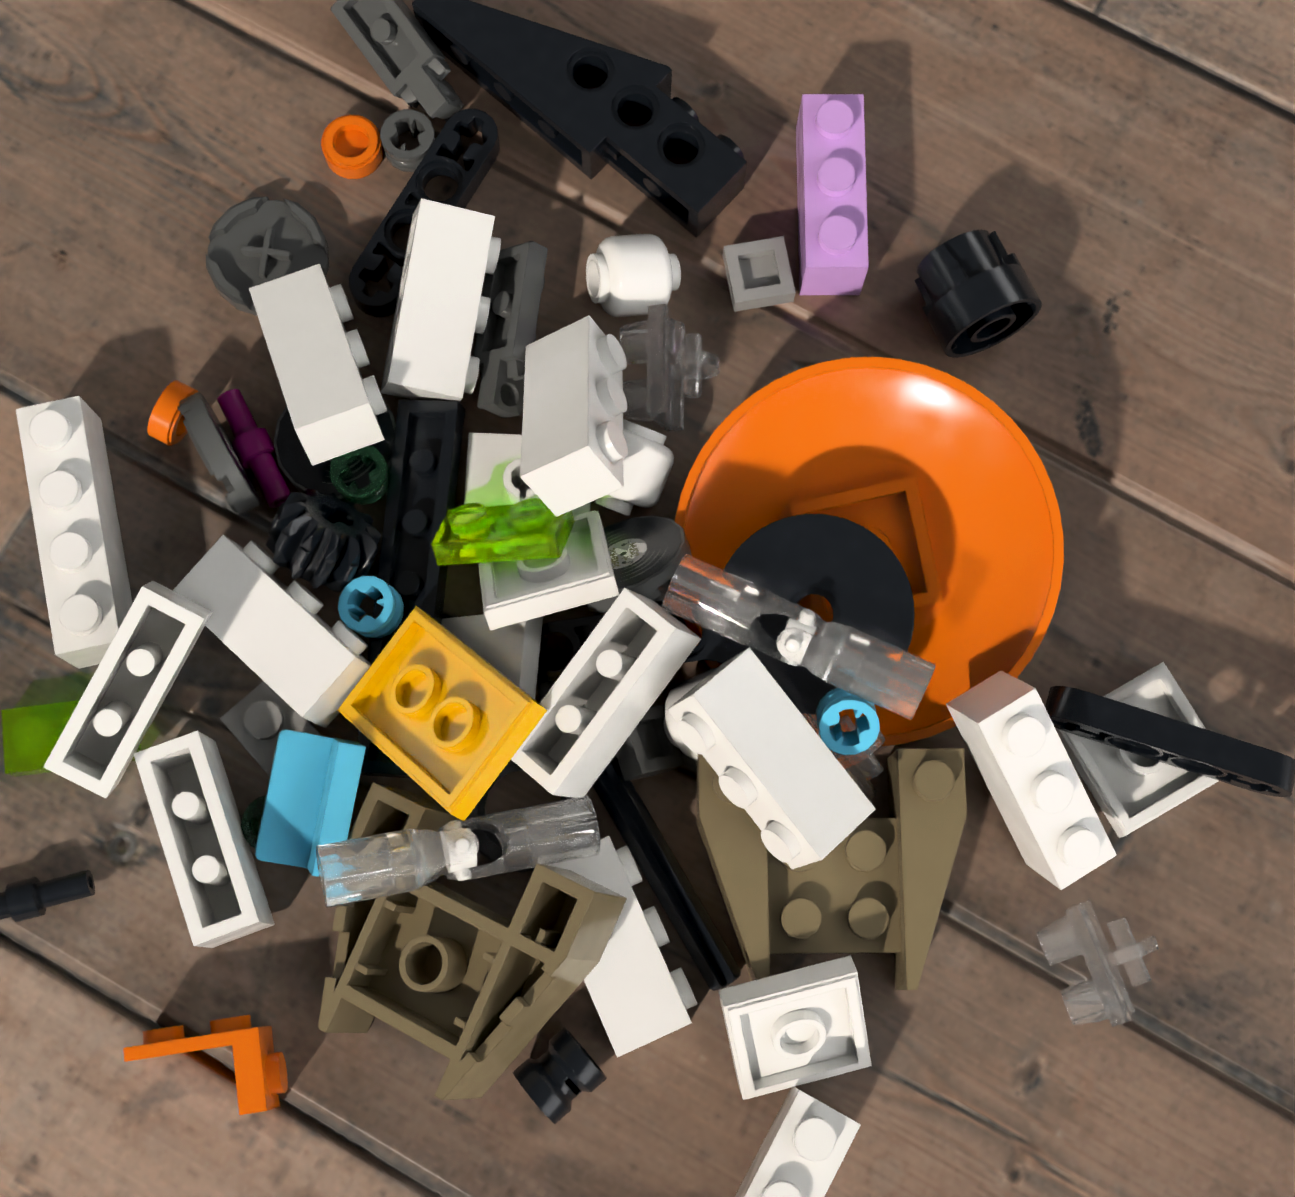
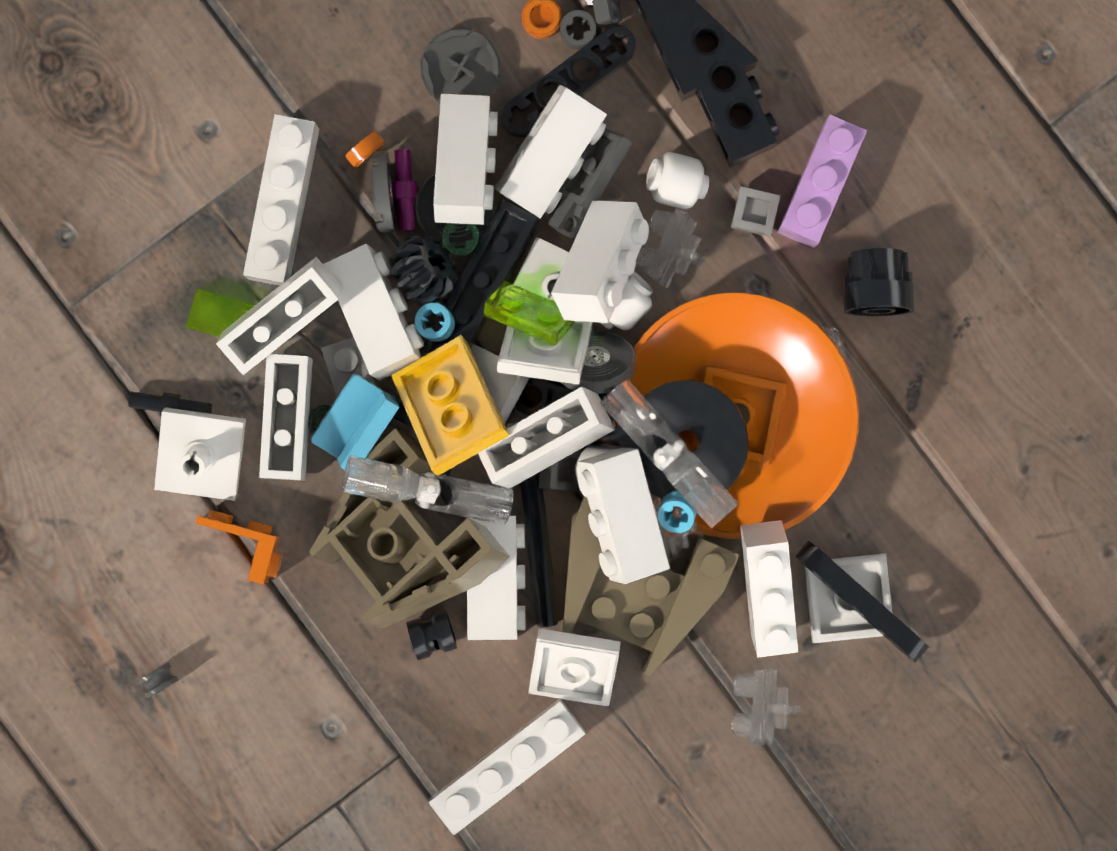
camera: 25 degrees right, 10 degrees up
none -> white tile [154,407,246,501]

